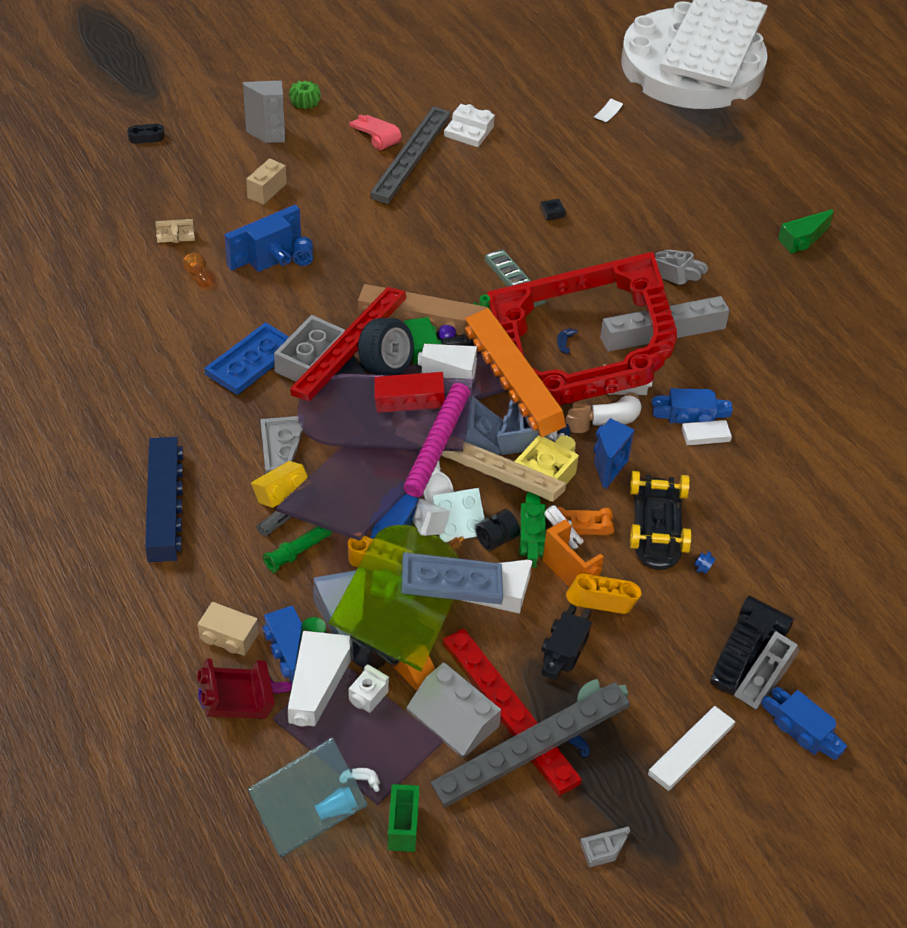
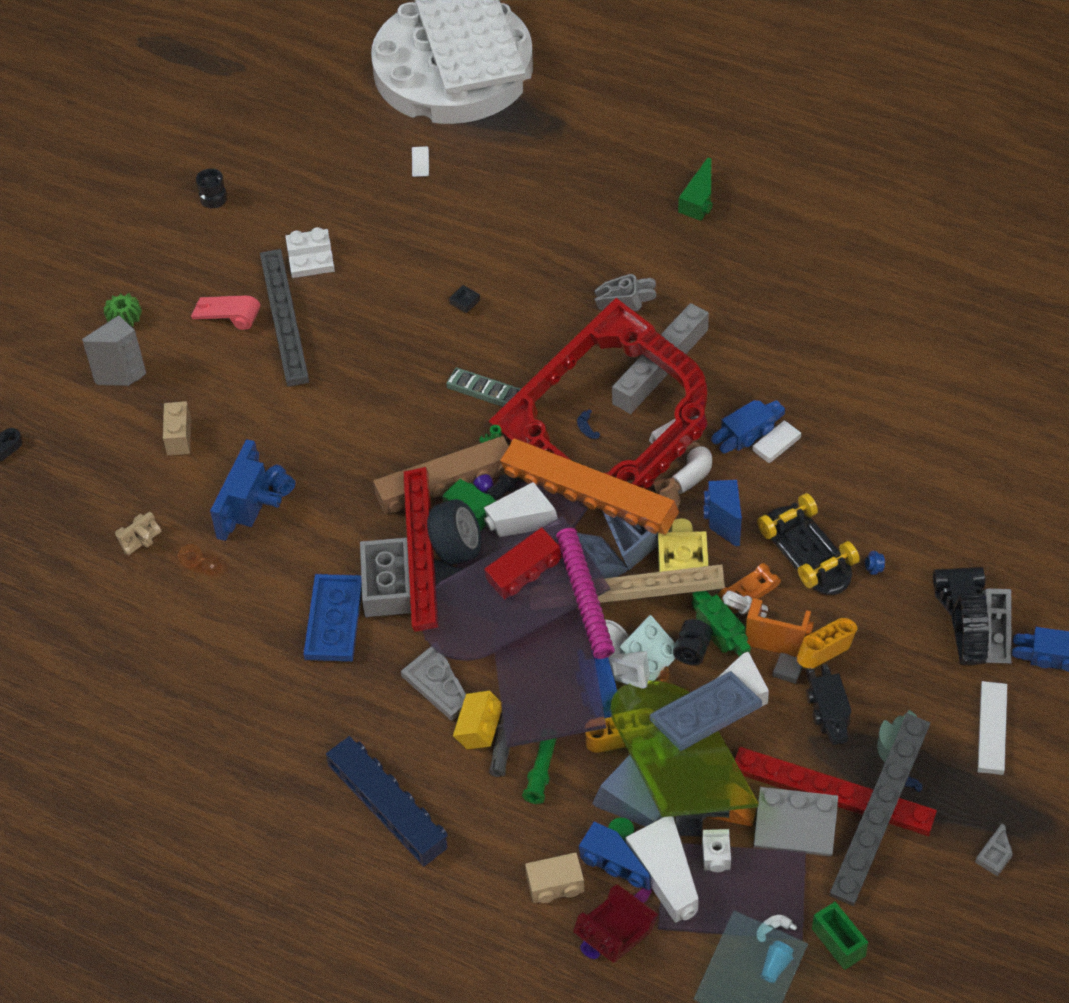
camera: 30 degrees left, 5 degrees up
none -> black wheel [196,168,227,209]
none -> dark grey tile [773,653,803,684]

